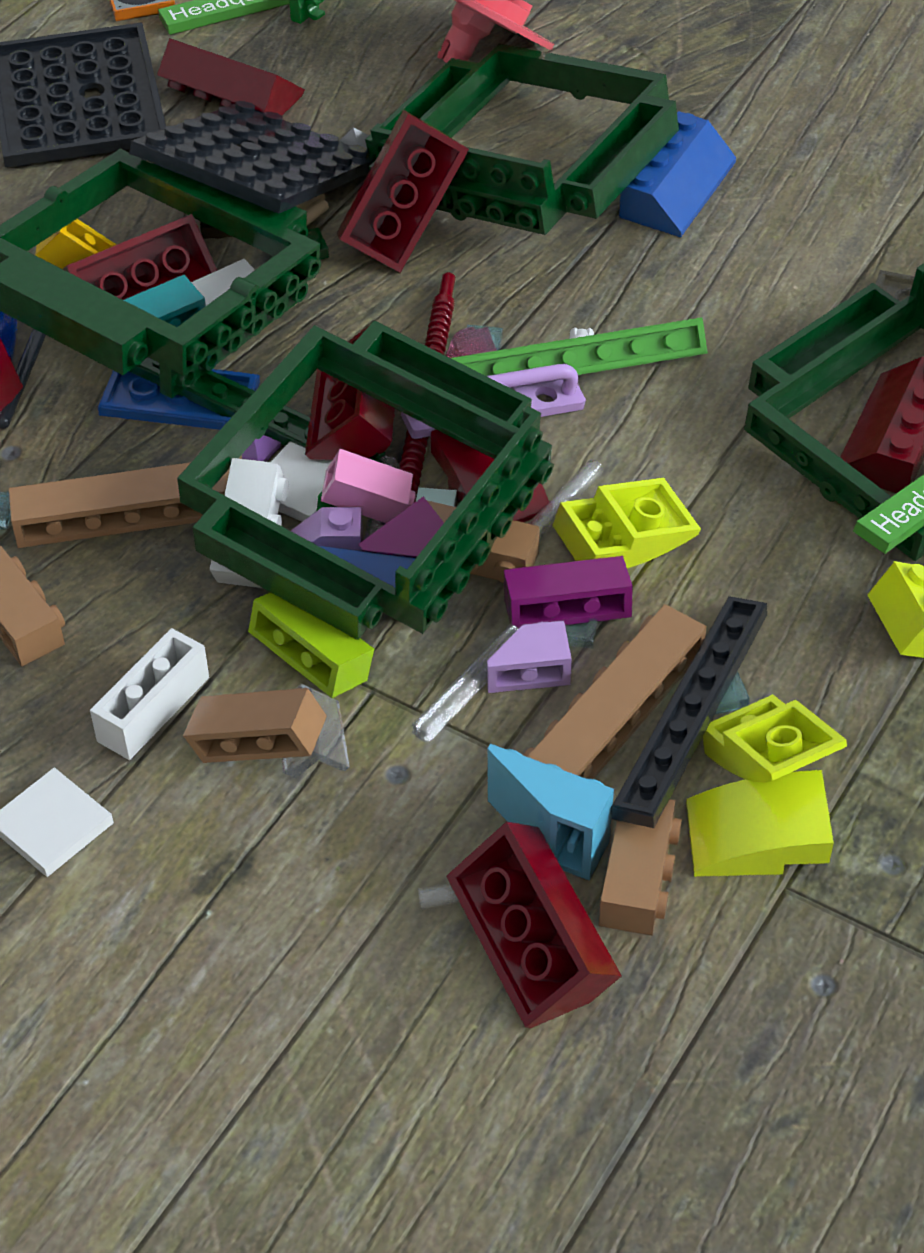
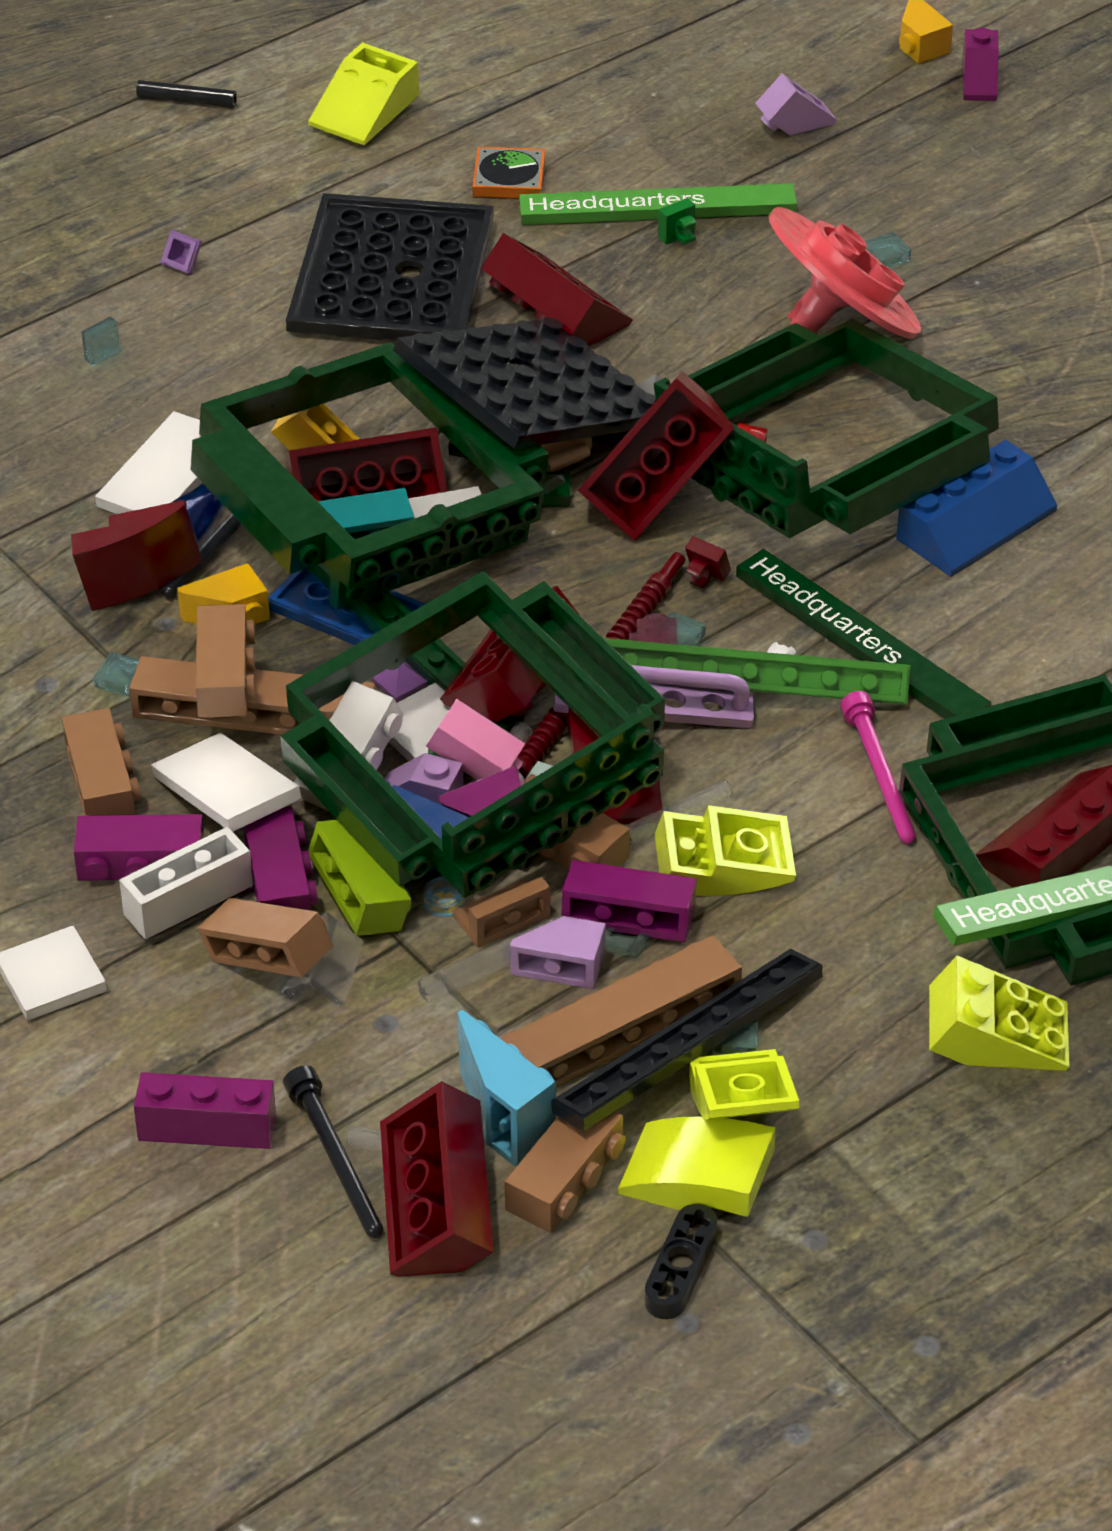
camera: 20 degrees right, 5 degrees down
none -> magenta brick [74,814,205,881]
none -> magenta brick [134,1072,276,1149]
none -> white tile [151,732,302,832]
none -> yellow slope [177,563,270,625]
none -> medium nougat brick [196,604,255,718]
none -> magenta brick [244,805,318,911]
none -> black piece [283,1065,383,1238]
none -> clear tile [423,877,466,917]
none -> medium nougat panel [452,876,550,948]
none -> black beam [645,1204,717,1319]
none -> dark red tile [685,536,731,589]
none -> dark green tile [736,548,991,719]
none -> dark pink piece [840,691,916,844]

